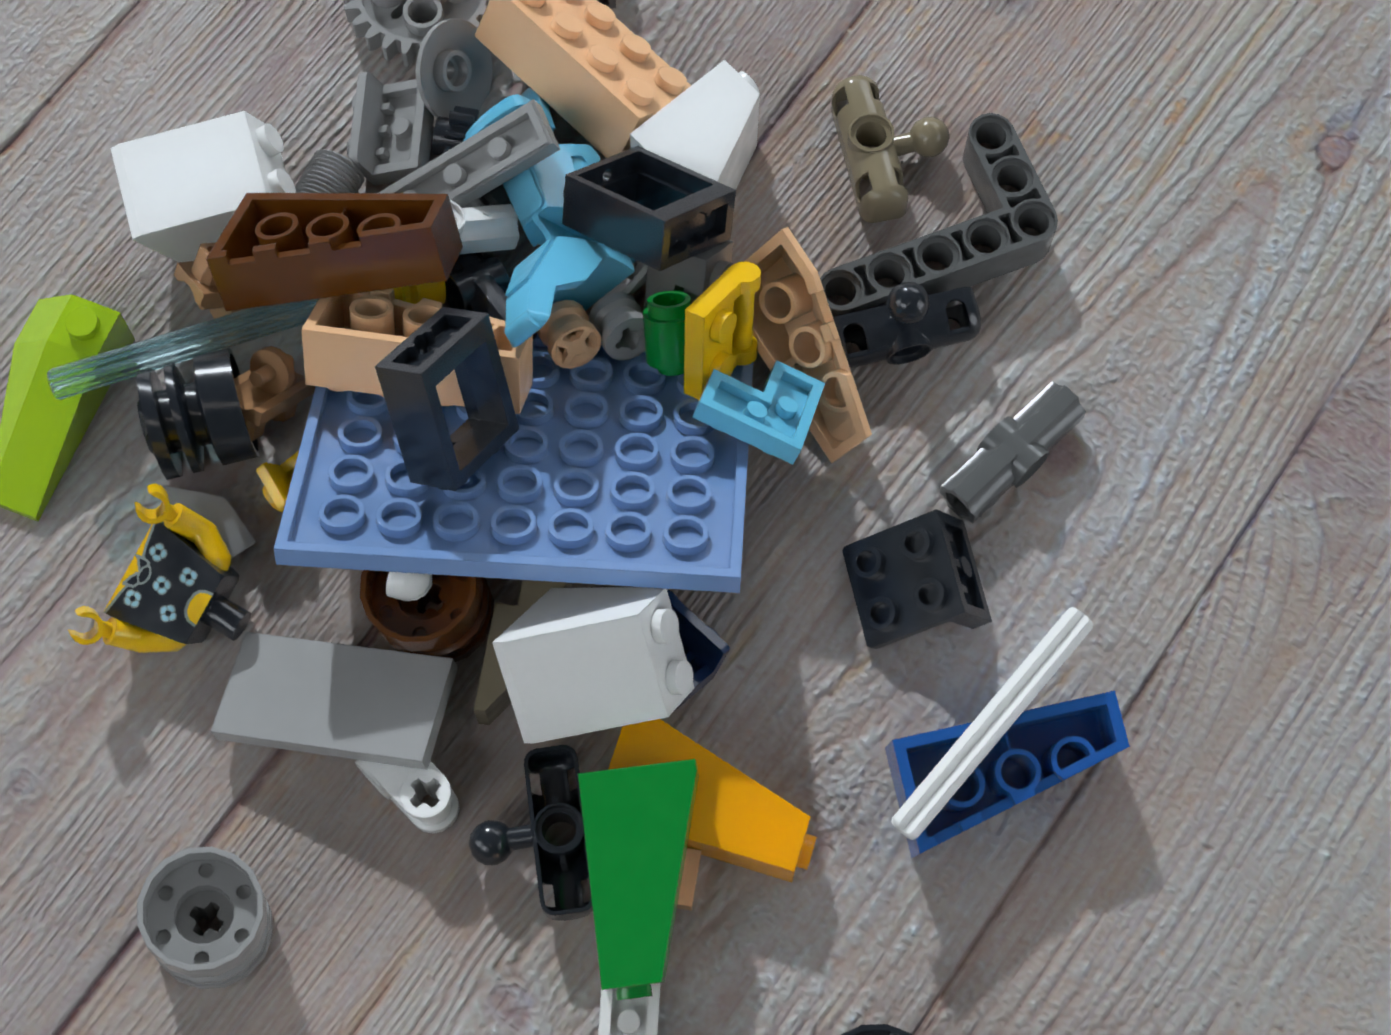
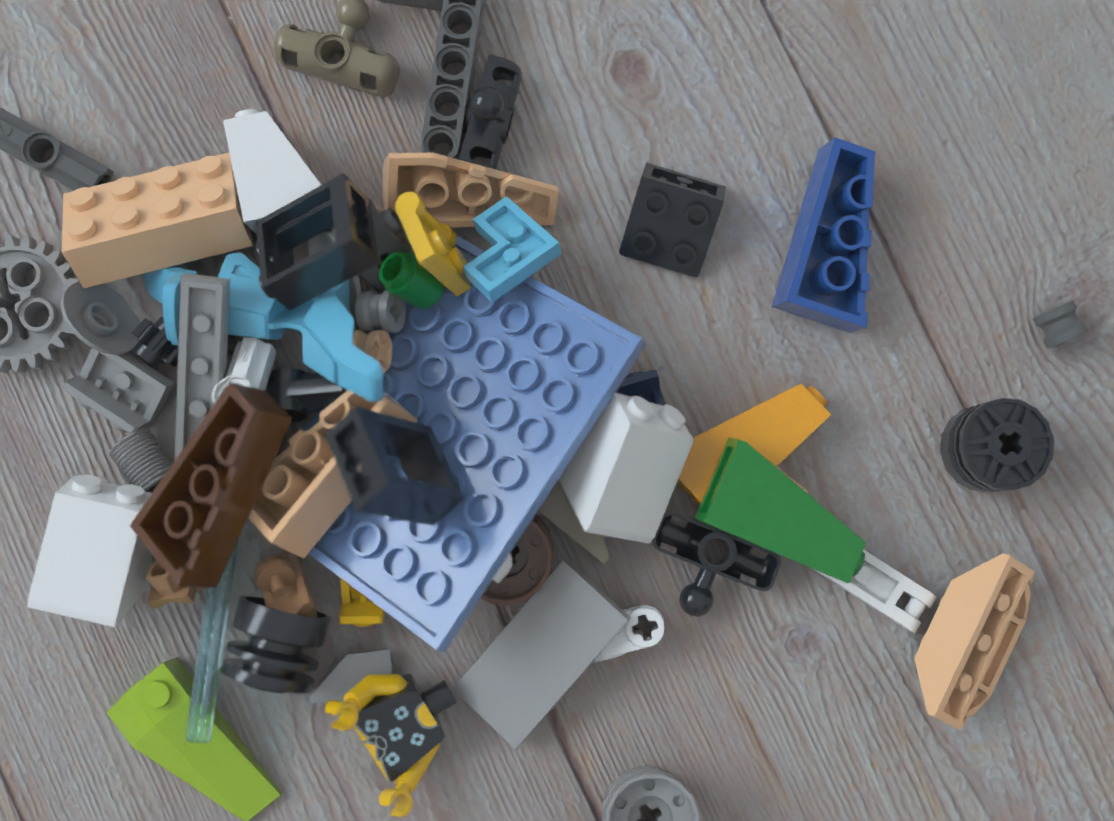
camera: 65 degrees left, 15 degrees up
white axle [891,607,1093,840] -> none
dark grey piece [940,382,1086,523] -> none

